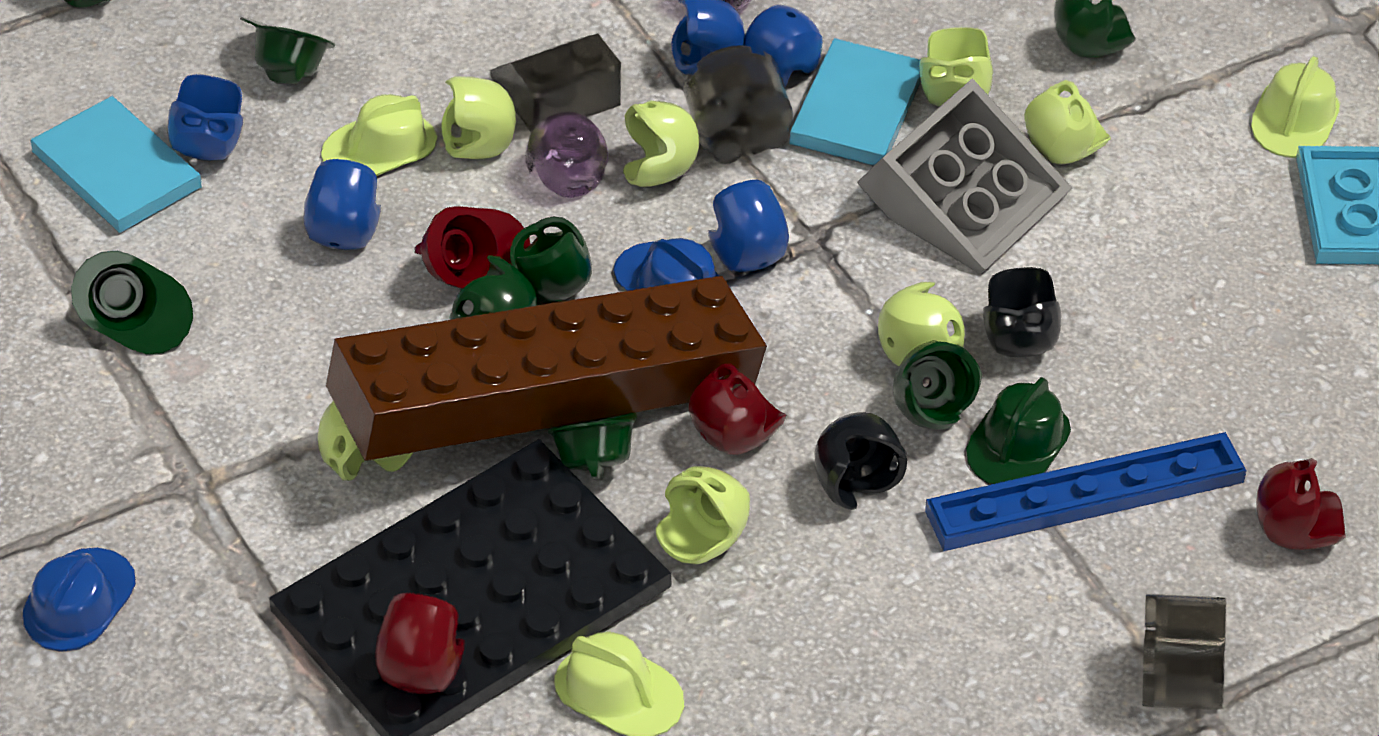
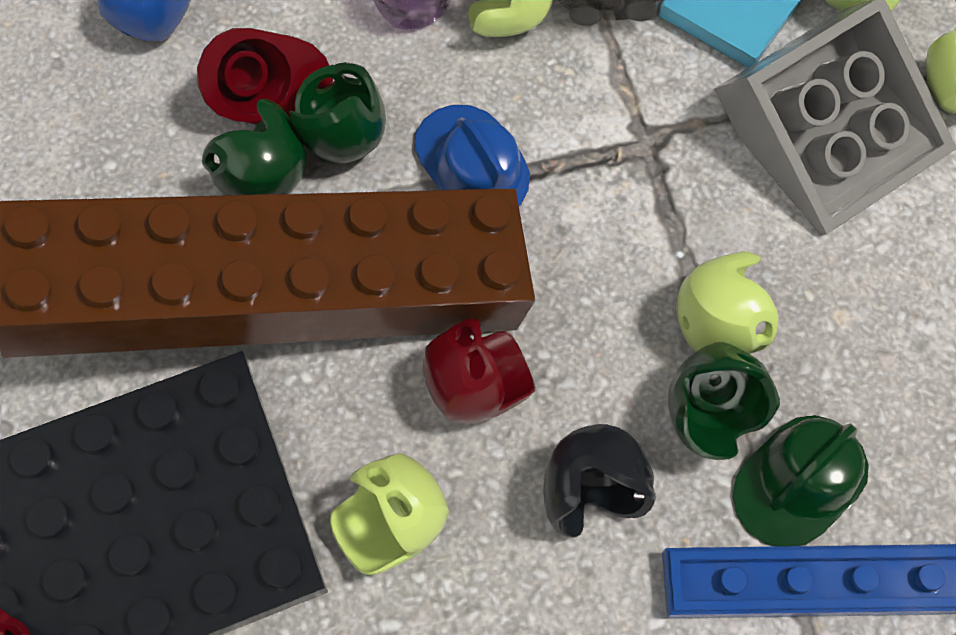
camera: 15 degrees right, 20 degrees up
dark green piece [548,413,638,480] -> none
blue helmet [708,179,789,272] -> none
black helmet [983,267,1061,357] -> none

